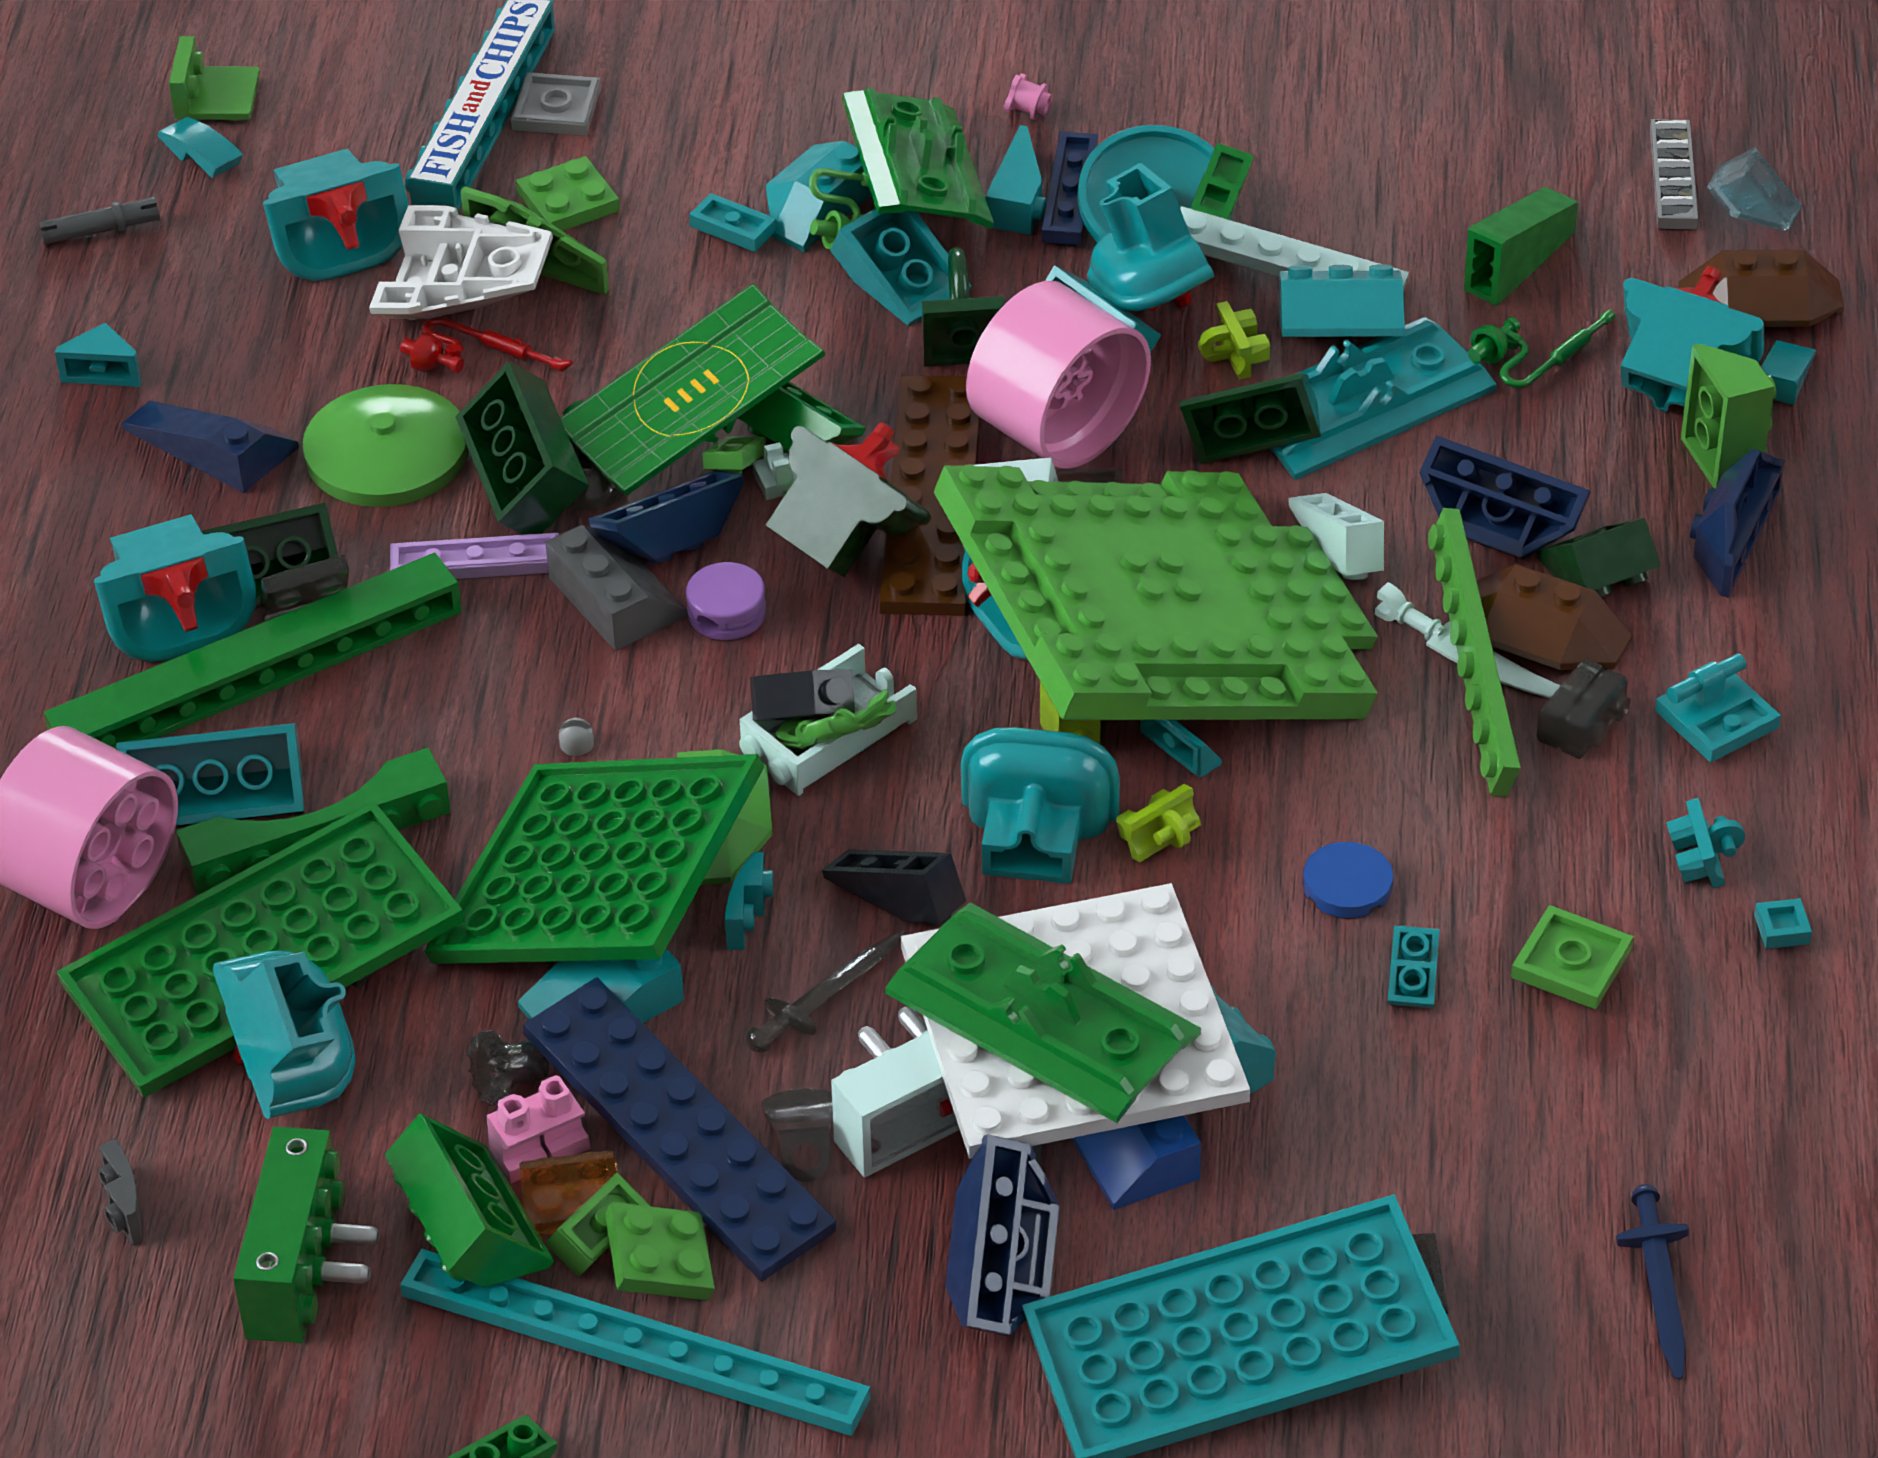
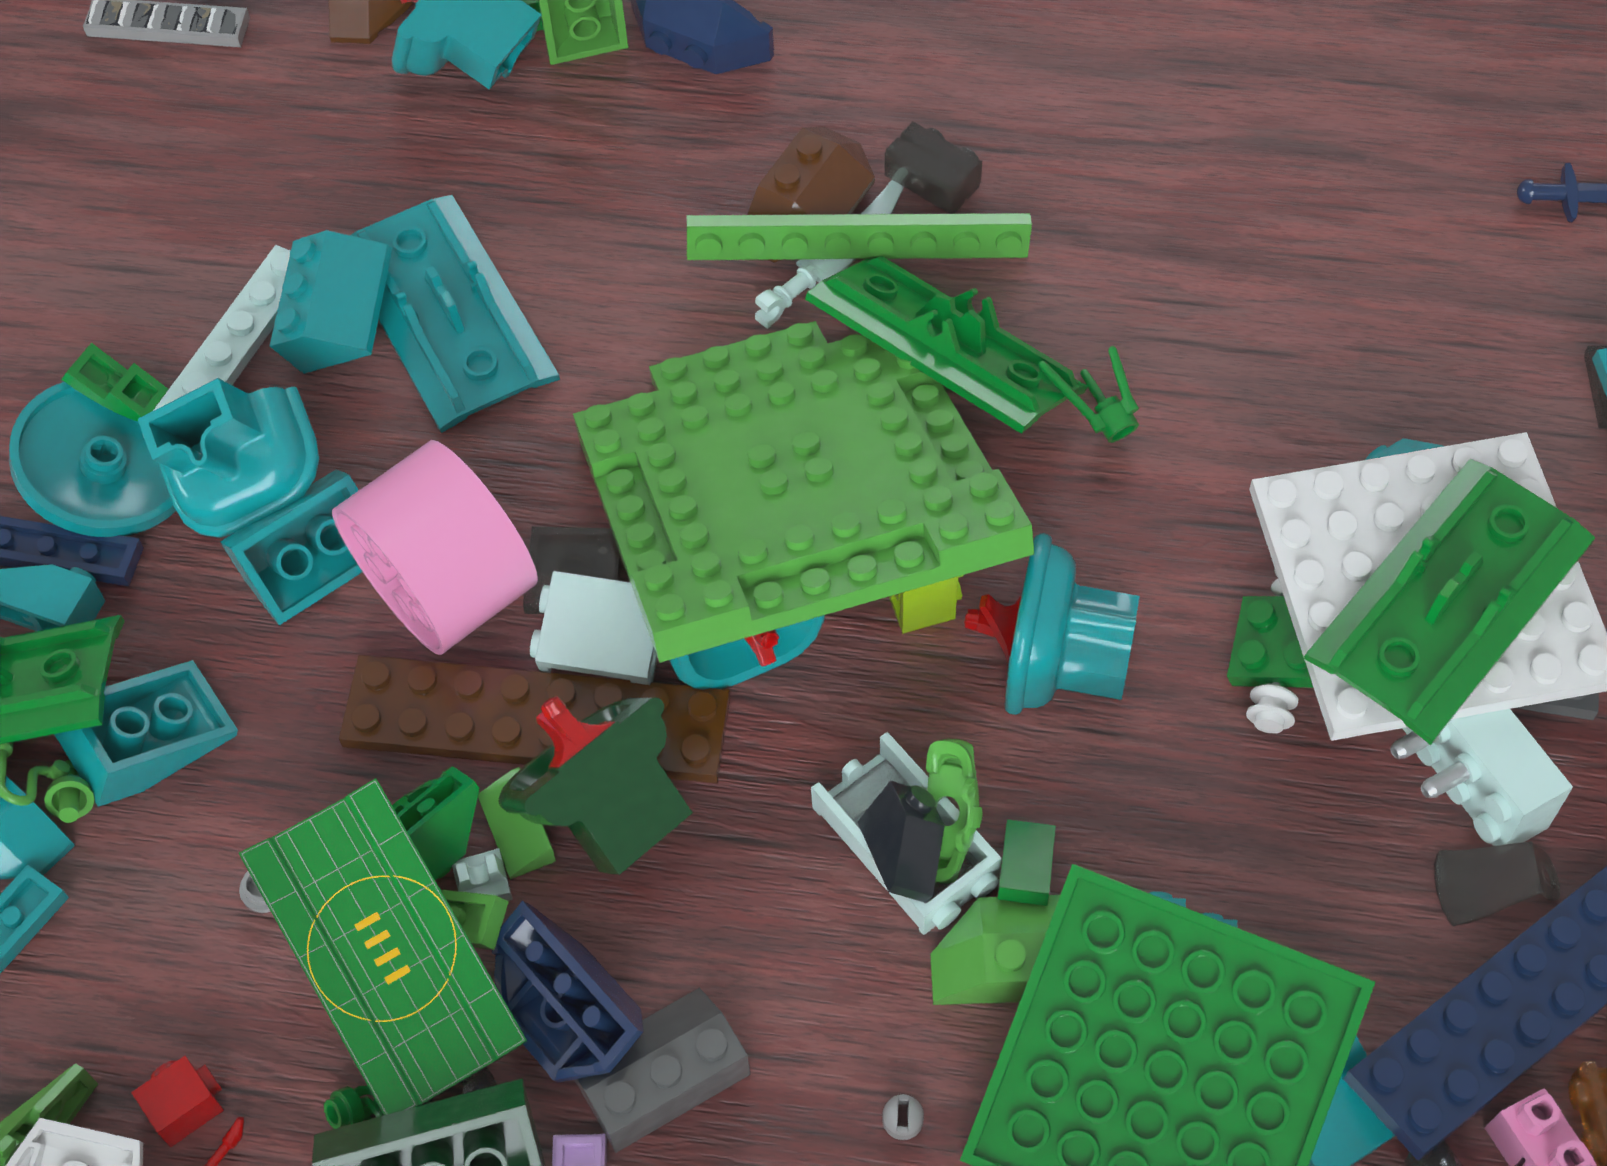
camera: 85 degrees left, 15 degrees up
medium lavender head [686,562,766,640] -> none
clear smoke sword [746,931,905,1053] -> none
black slope [822,849,966,926] -> none
dark green tile [922,246,1004,367] -> none
lime hips [1116,784,1201,862] -> none
dark green slope [1179,373,1321,464] -> none
lime hips [1198,301,1270,380] -> none
light aqua slope [1289,493,1384,580] -> none
blue tile [1303,842,1393,918] -> none
teal slope [1387,925,1440,1008] -> none
dark blue wedge [1419,435,1591,559] -> none
green slope [1464,187,1578,306] -> none
green piece [1468,309,1617,388] -> none
bright green plate [1511,905,1634,1010] -> none
dark green slope [1536,518,1661,597] -> none
teal plate [1655,653,1781,763] -> none
teal hips [1666,798,1746,888] -> none
teal plate [1754,898,1812,949] -> none
none -> red brick [131,1055,224,1148]
none -> green hinge [805,256,1088,434]
none -> green tile [998,819,1056,906]
none -> green plant [1039,346,1139,443]

